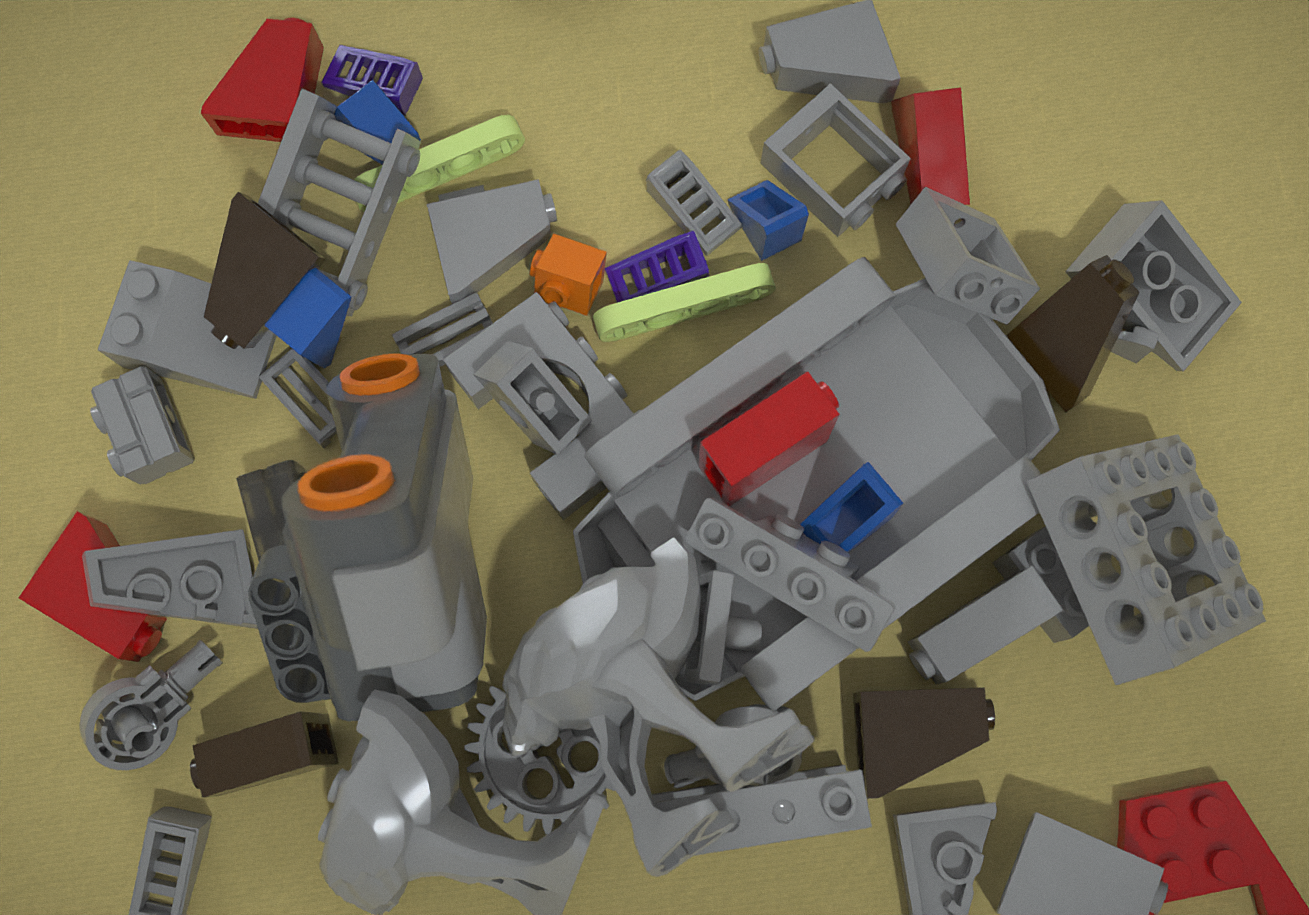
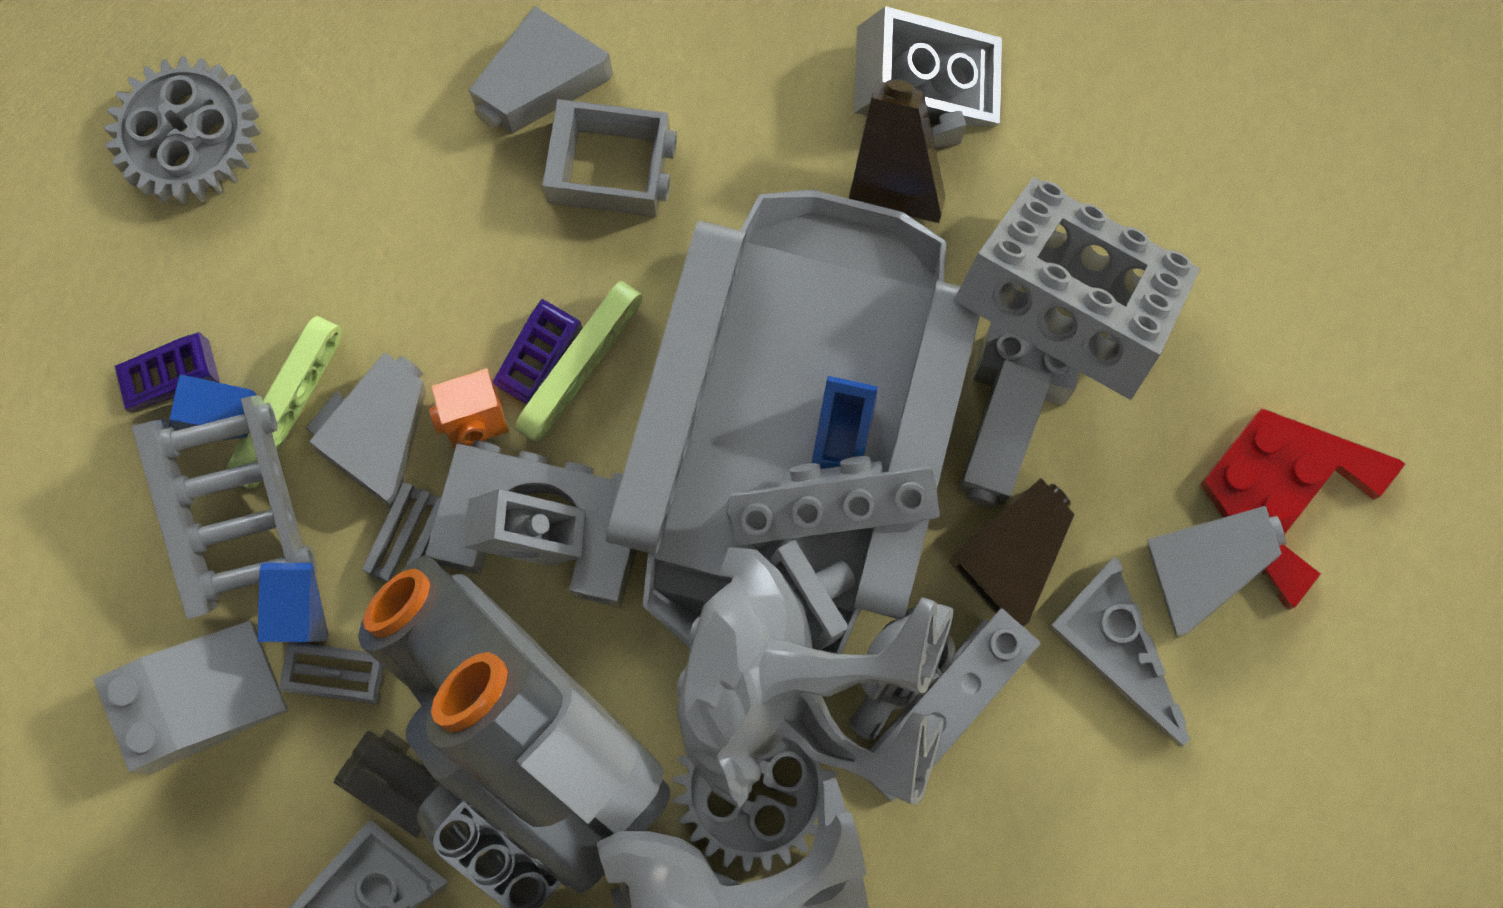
camera: 40 degrees left, 0 degrees up
light grey brick [90,366,194,485] -> none
red slope [201,17,324,142] -> none
dark brown slope [203,192,326,350] -> none
light grey slope [646,150,742,256] -> none
red brick [699,371,840,506] -> none
blue slope [727,180,809,261] -> none
red slope [891,87,970,205] -> none
light grey window [896,187,1040,324] -> none

